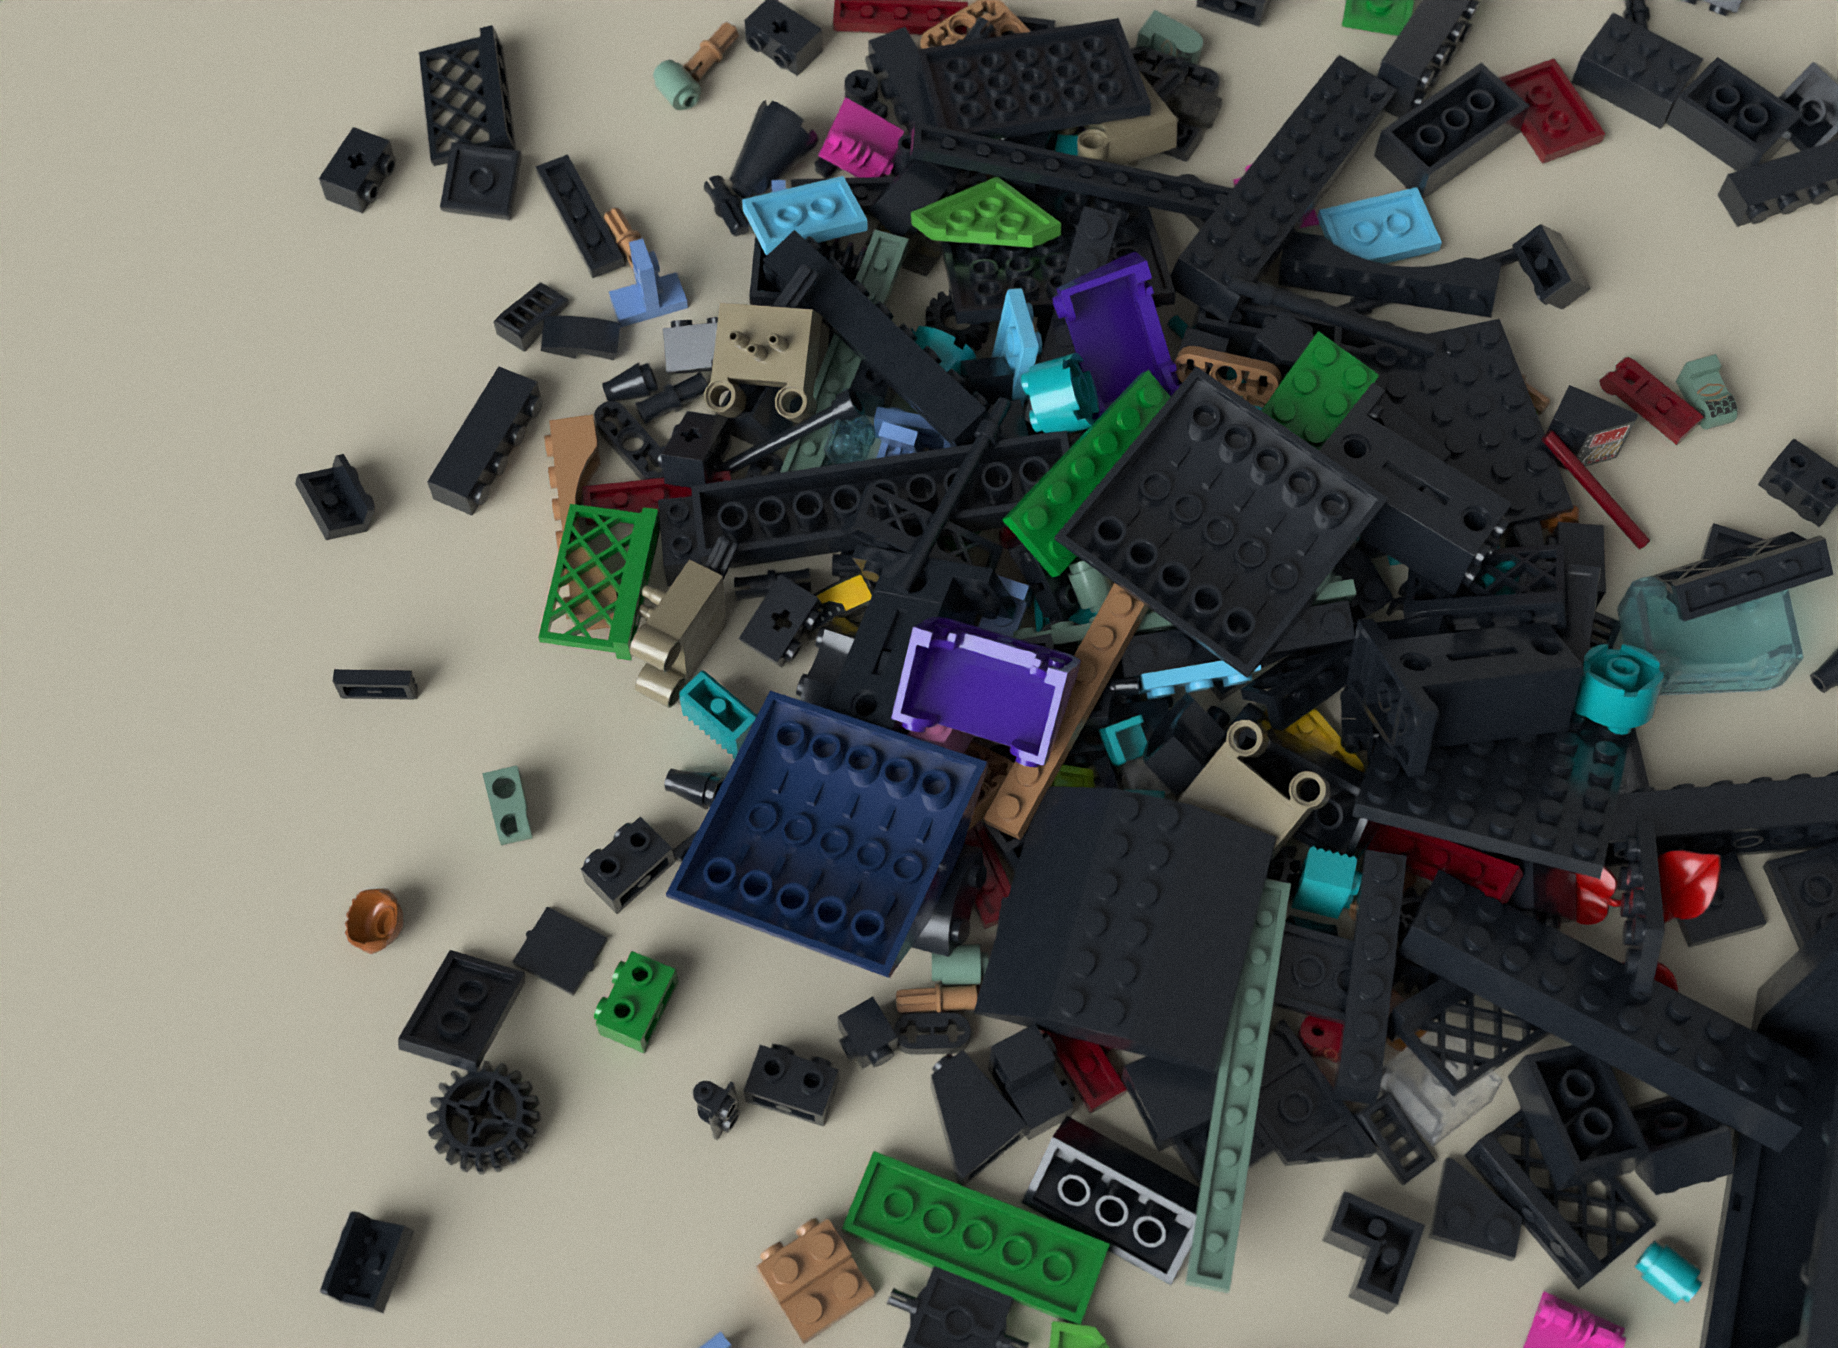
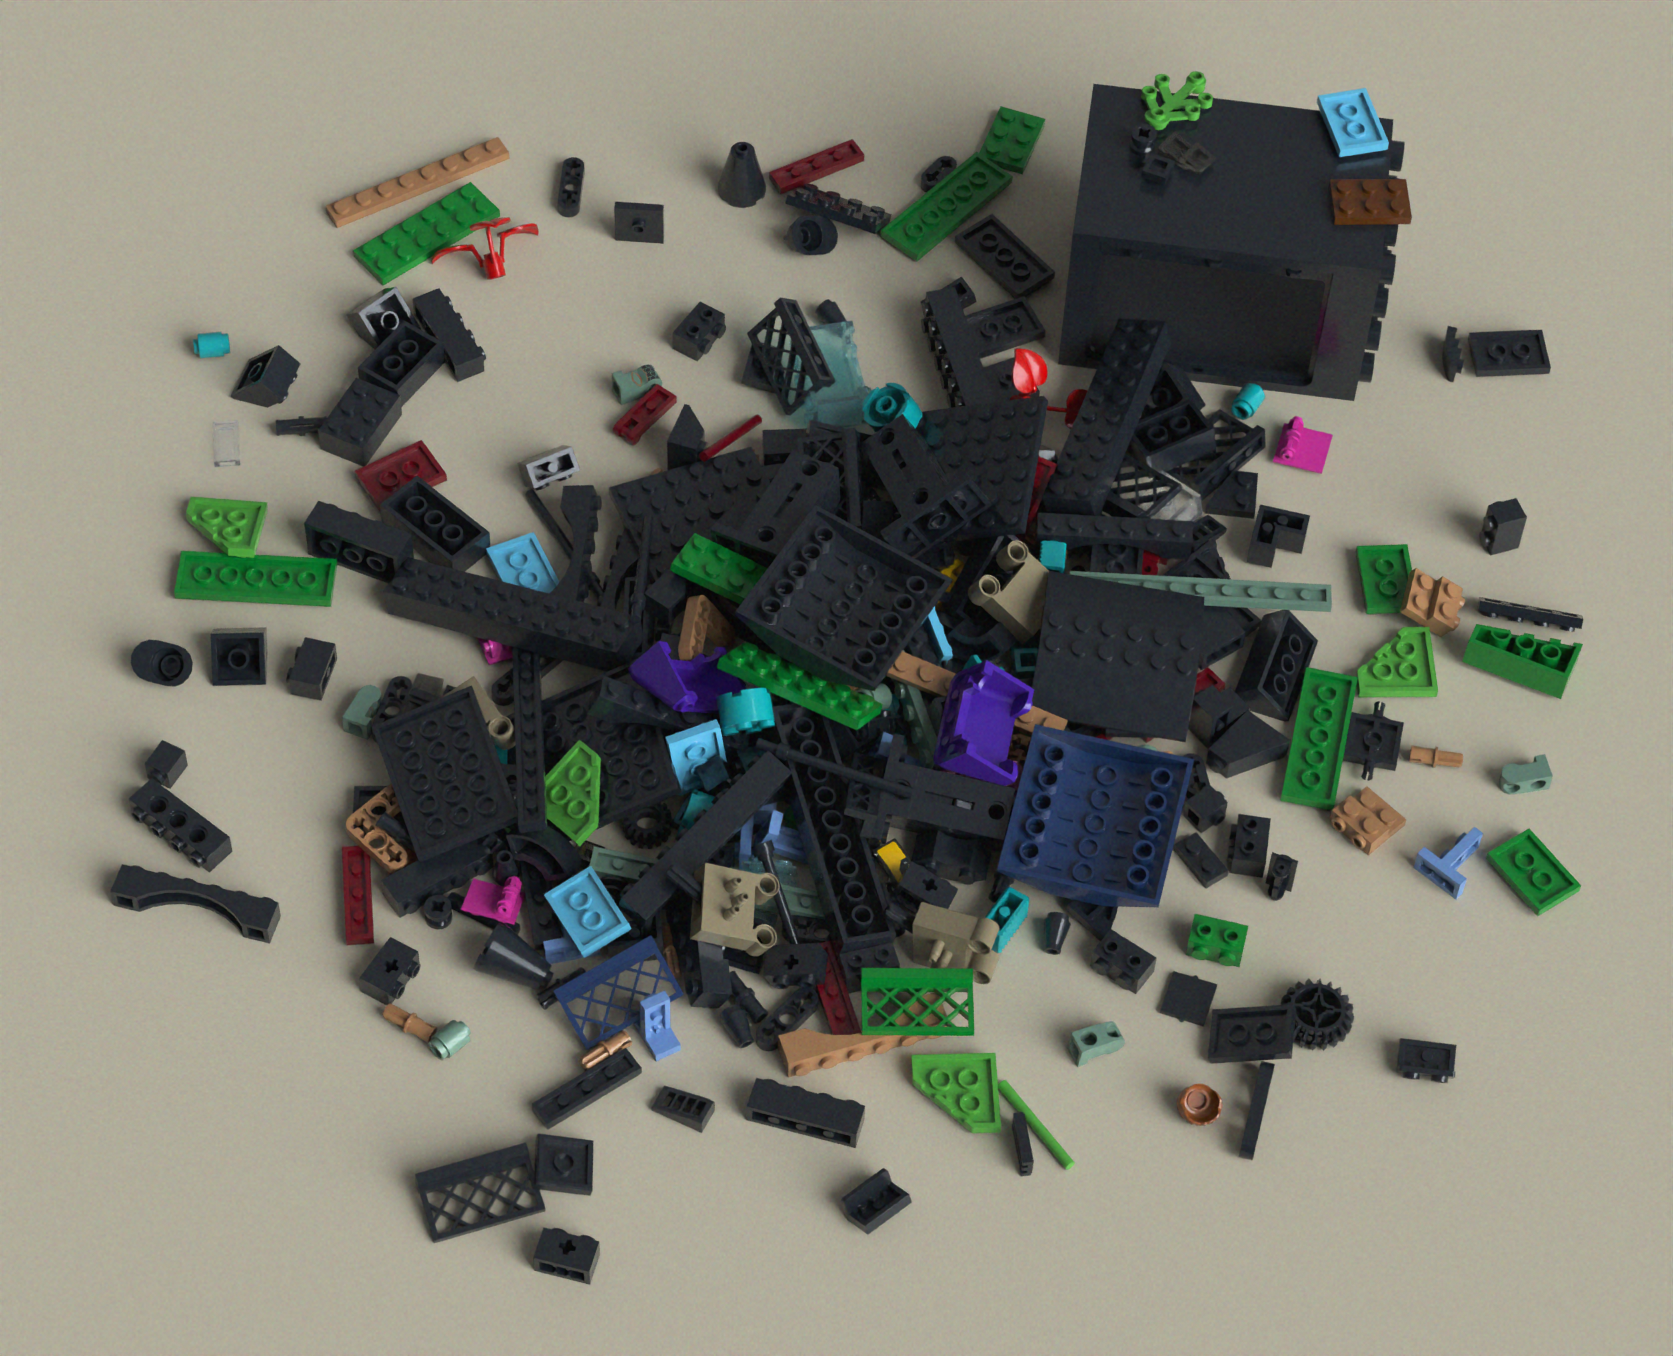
camera: 100 degrees left, 10 degrees down
black slope [540,316,621,361] -> none
black plate [1618,820,1665,993] -> none
none -> dark blue fence [553,936,684,1050]
none -> bright green plate [911,1053,1001,1133]
none -> bright green bar [998,1080,1075,1170]
none -> black plate [1174,832,1229,888]
none -> black beam [1239,1061,1275,1160]

